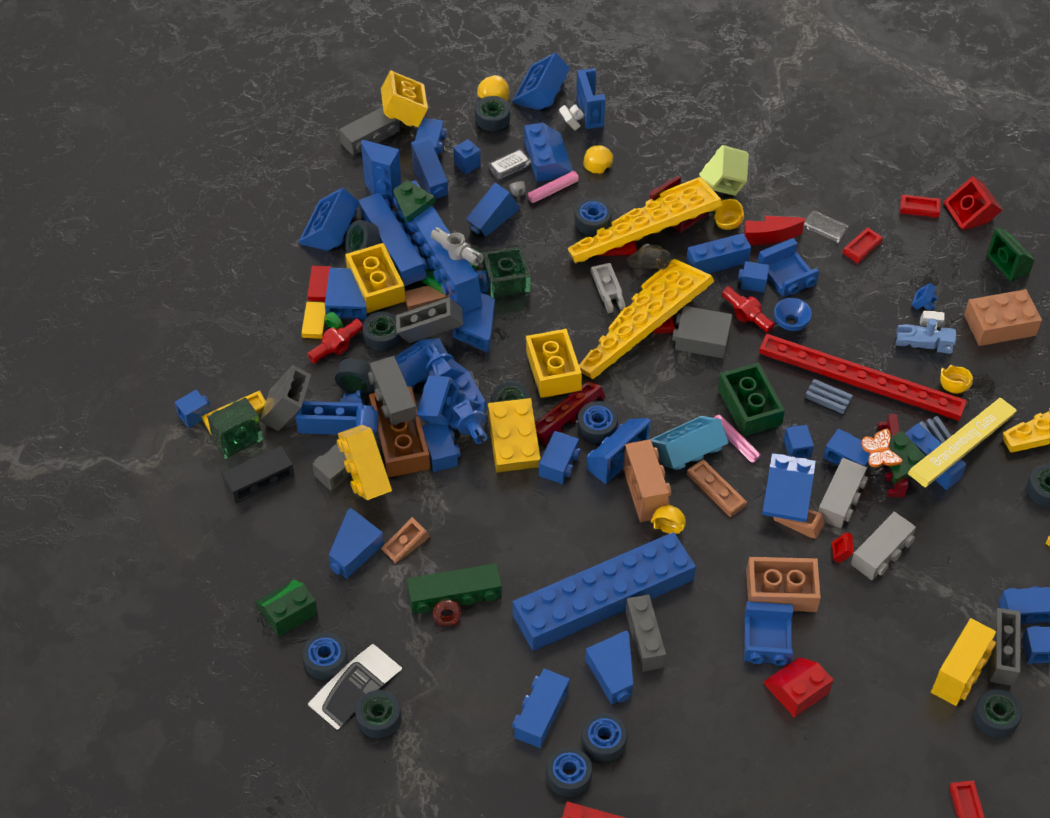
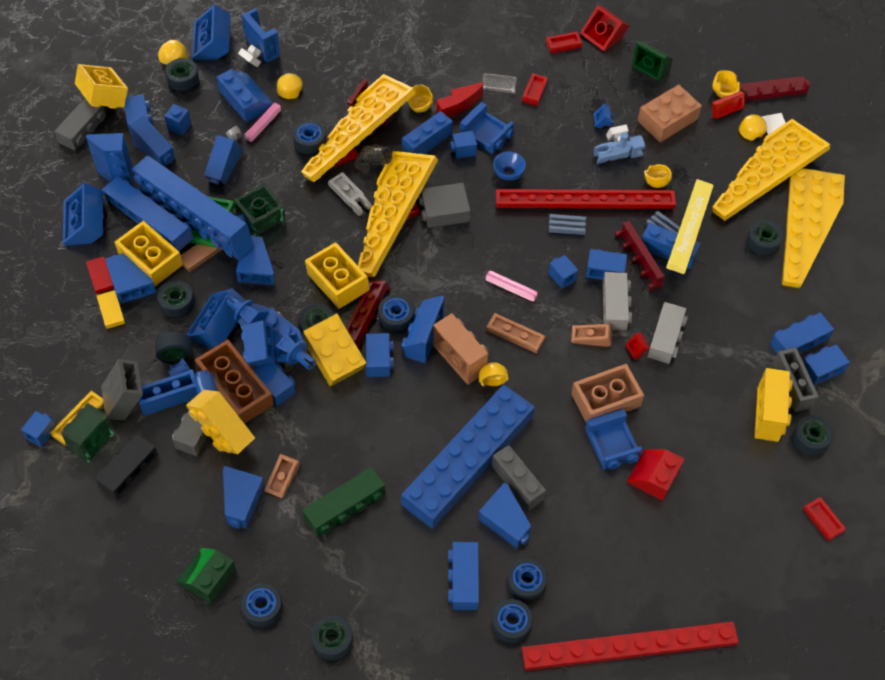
camera: 25 degrees left, 5 degrees up
red pin [307,318,363,364] -> none
sticker [308,644,402,730] -> none
green tile [324,312,343,330] -> none
wheel [345,220,380,253] -> none
dark grey brick [367,356,416,426] -> none
dark green wing [393,180,435,223] -> none
dark grey brick [396,297,463,343] -> none
light grey pin [431,227,483,266] -> none
clear red piece [433,600,461,626] -> none
tile [488,148,531,179] -> none
dark azure slope [649,416,729,470] -> none
yellowish green slope [699,145,749,196] -> none
dark green brick [718,362,785,437] -> none
red pin [721,286,775,333] -> none
blue slope [762,453,815,523] -> none
orange animal [861,429,902,467] -> none
dark green wing [889,431,926,484] -> none

